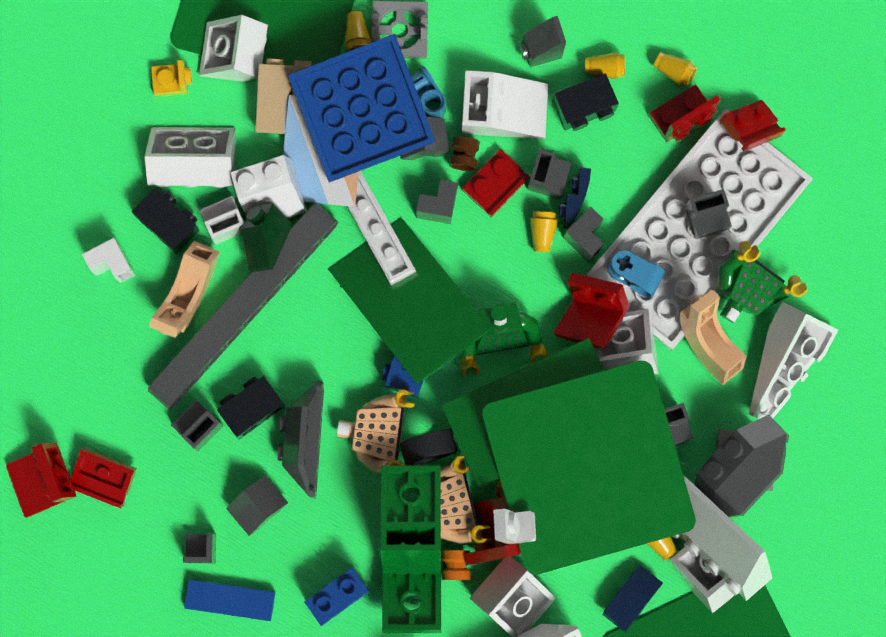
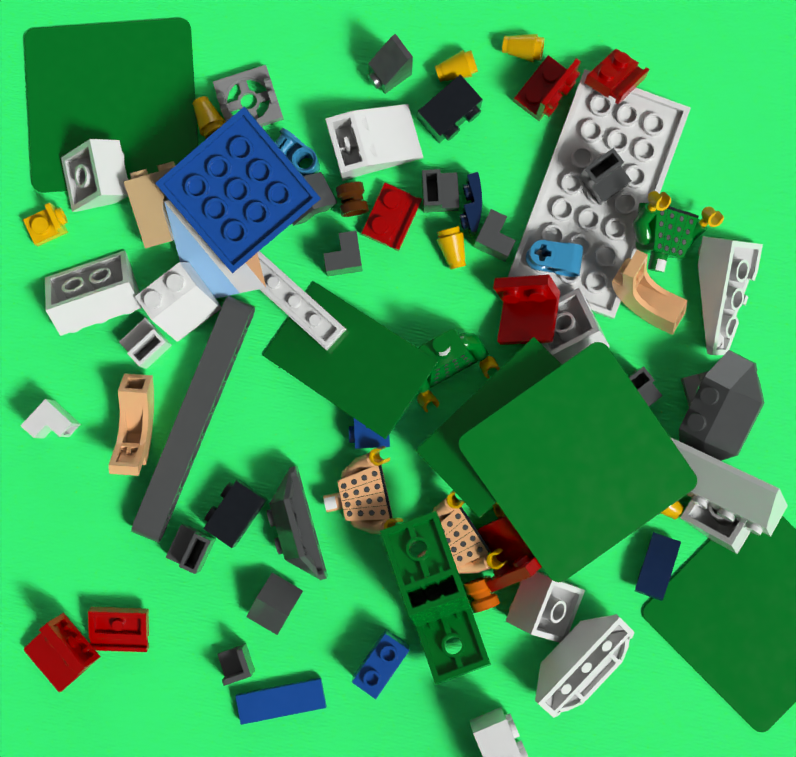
camera: 15 degrees left, 5 degrees up
black brick [132,188,200,255] -> none
dark green slope [241,203,292,272] -> none
black tyre [400,429,458,466] -> none
white bracket [493,509,536,544] -> none

